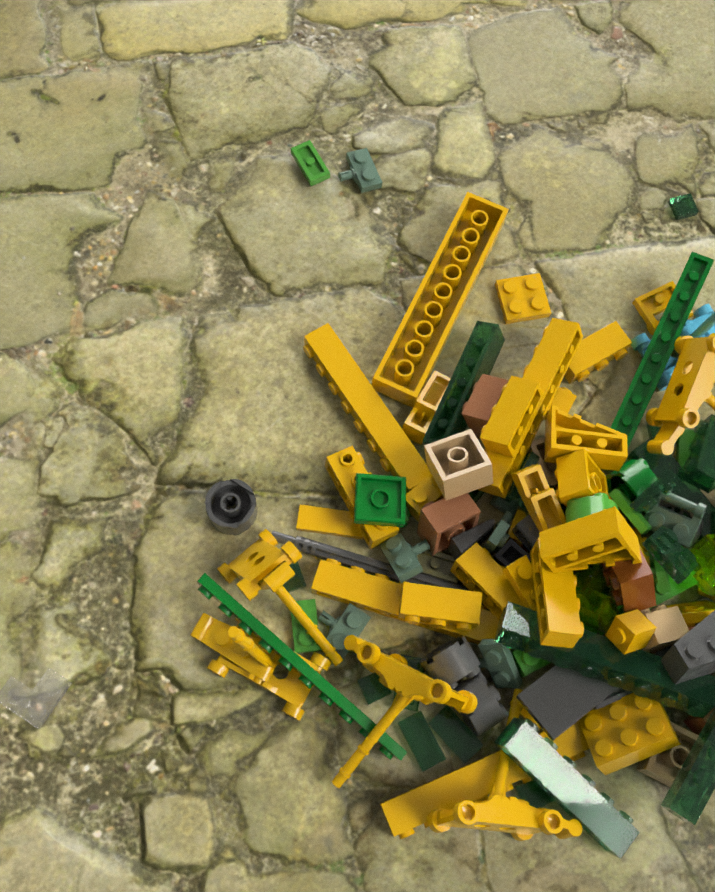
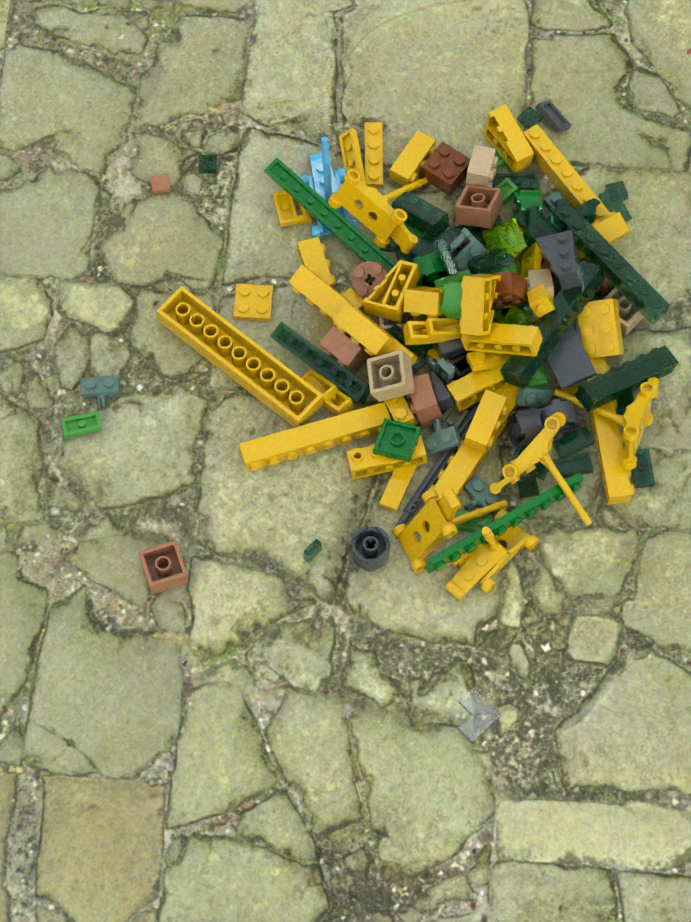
camera: 70 degrees left, 5 degrees down
none -> nougat brick [139,540,189,595]
none -> nougat tile [150,174,171,195]
none -> clear green tile [304,539,322,563]
none -> nougat brick [352,261,389,298]
none -> clear green plate [632,448,655,488]

